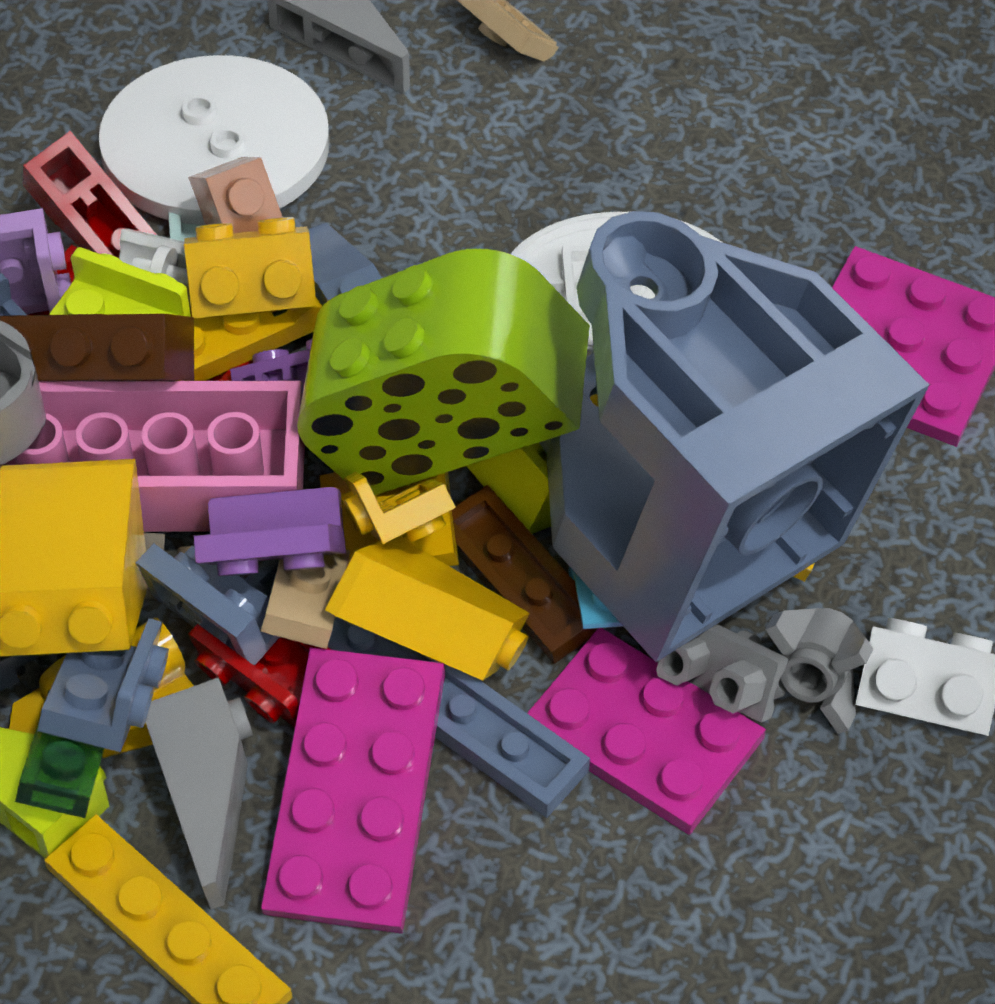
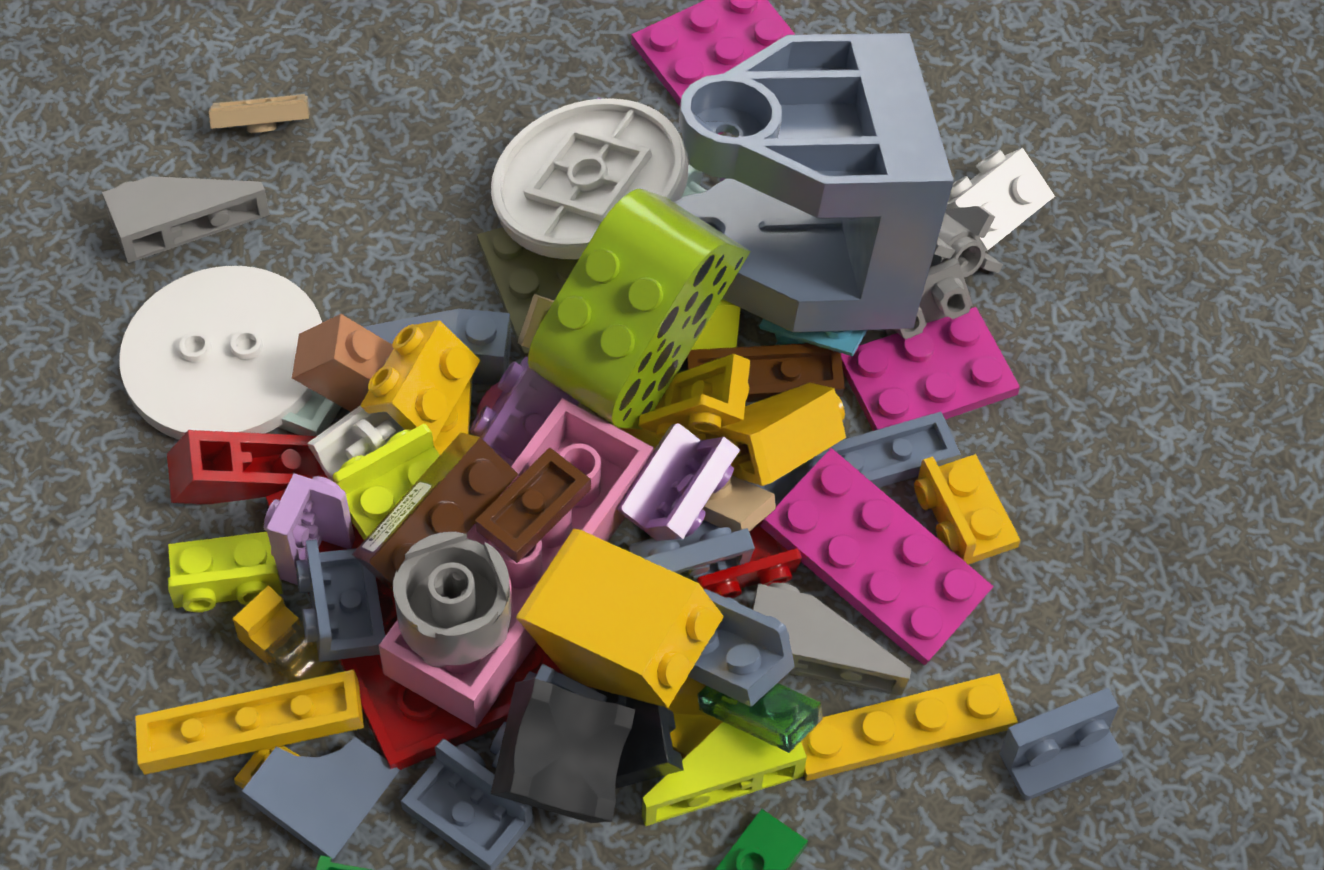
camera: 60 degrees left, 5 degrees up
none -> reddish brown plate [475,447,591,563]
none -> yellow bracket [914,454,1021,565]

